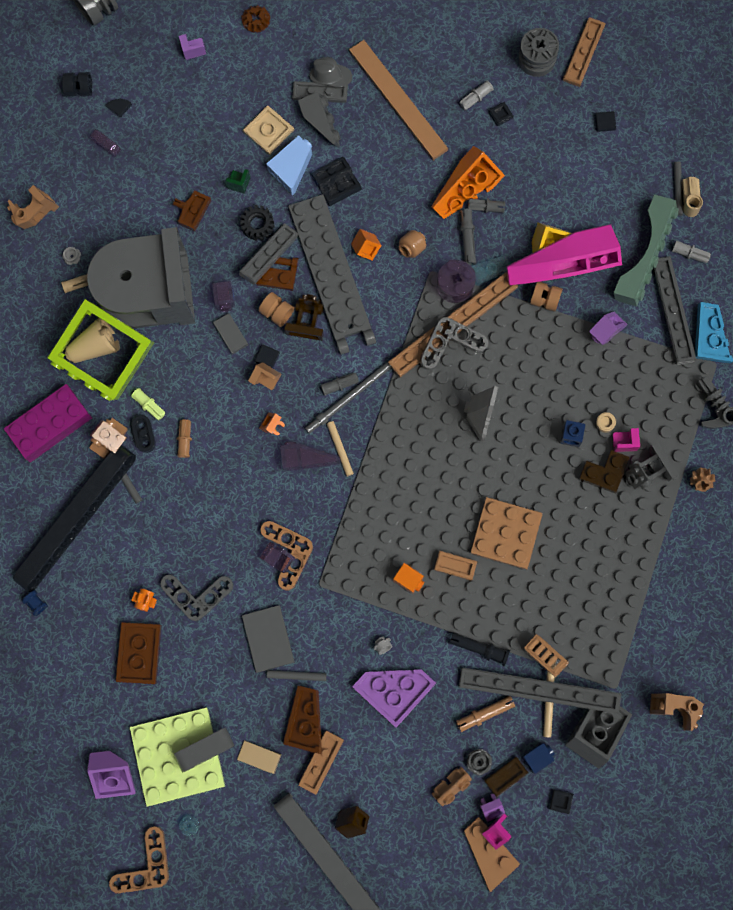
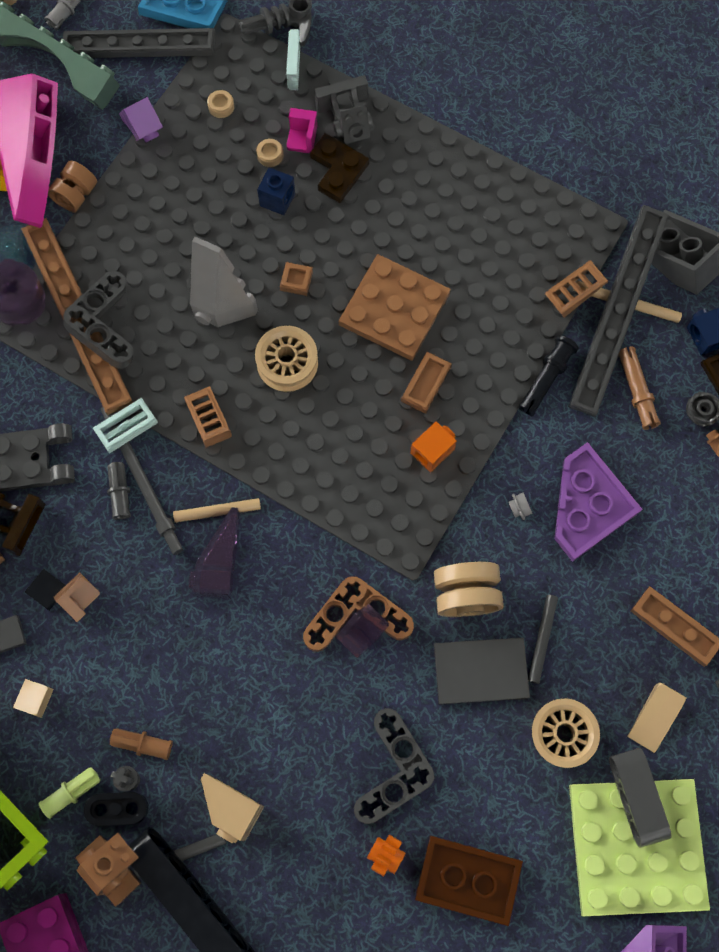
camera: 85 degrees left, 5 degrees down
orange tile [259,413,285,435] -> none
reddish brown wing [283,686,322,754] -> none
medium nougat tile [650,693,704,731] -> none
medium nougat gear [690,467,715,492] -> none
none -> tan slope [13,679,54,718]
none -> light aqua tile [93,398,158,453]
none -> dark grey axle [111,766,140,792]
none -> medium nougat slope [184,386,232,448]
none -> tan slope [201,773,264,843]
none -> tan tile [207,90,234,118]
none -> tan wheel [255,326,318,392]
none -> medium nougat tile [280,262,313,296]
none -> light aqua tile [286,29,301,90]
none -> tan wheel [434,562,504,617]
none -> tan wheel [532,699,600,768]

